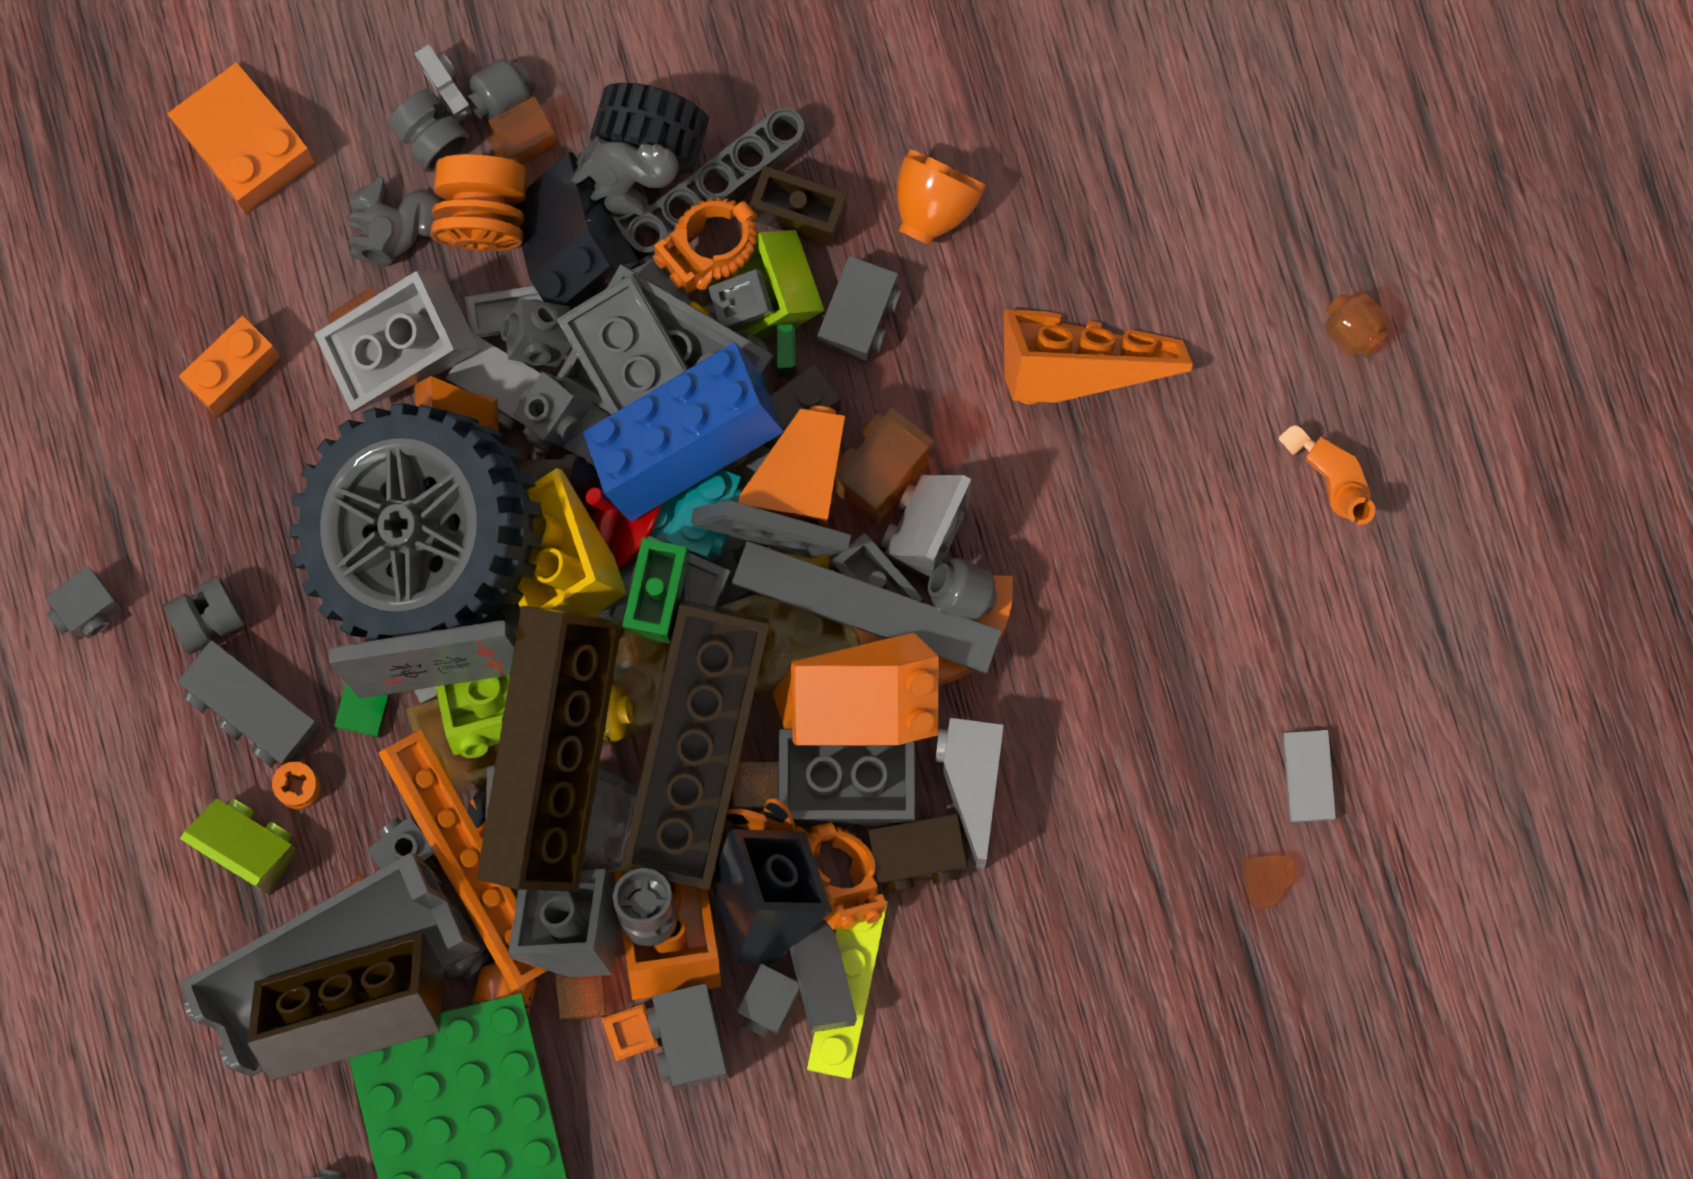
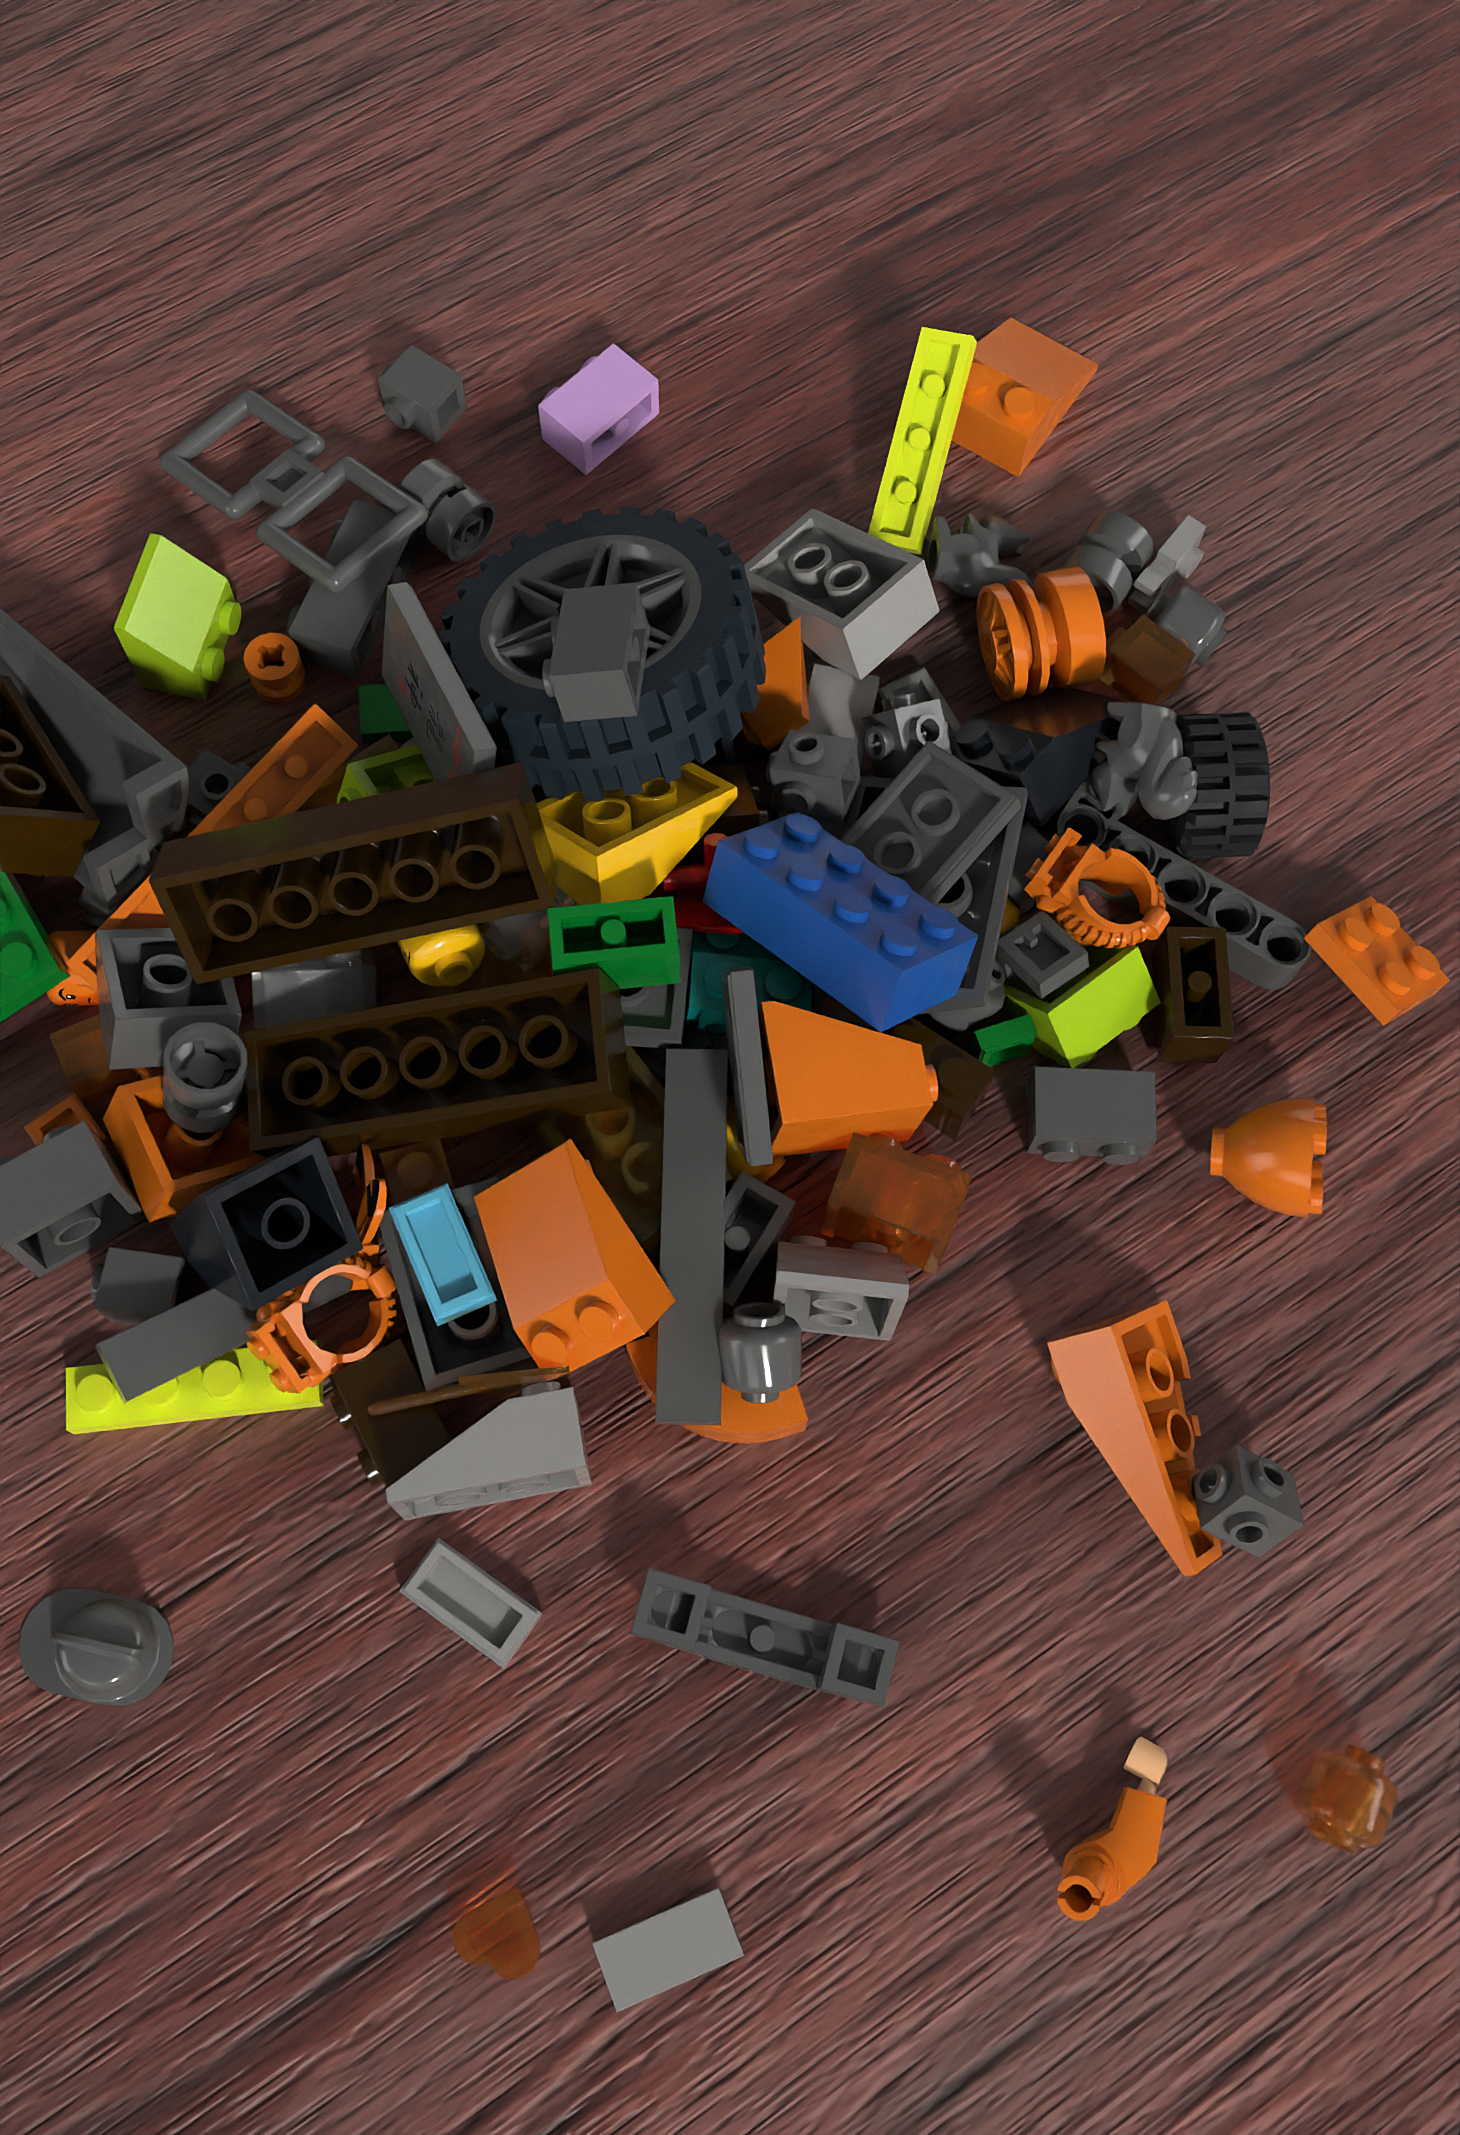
camera: 65 degrees right, 10 degrees down
orange brick [178,315,280,418] -> none
none -> dark grey piece [18,1588,174,1706]
none -> dark grey bar [160,389,428,593]
none -> clear orange piece [368,1366,570,1416]
none -> medium azure tile [389,1183,497,1326]
none -> light grey tile [399,1538,543,1669]
none -> lavender brick [538,343,659,475]
none -> dark grey brick [543,582,650,722]
none -> dark grey slope [630,1568,900,1707]
none -> neon yellow plate [868,327,977,555]
none -> dark grey brick [1192,1444,1304,1558]
none -> orange plate [1304,896,1450,1026]

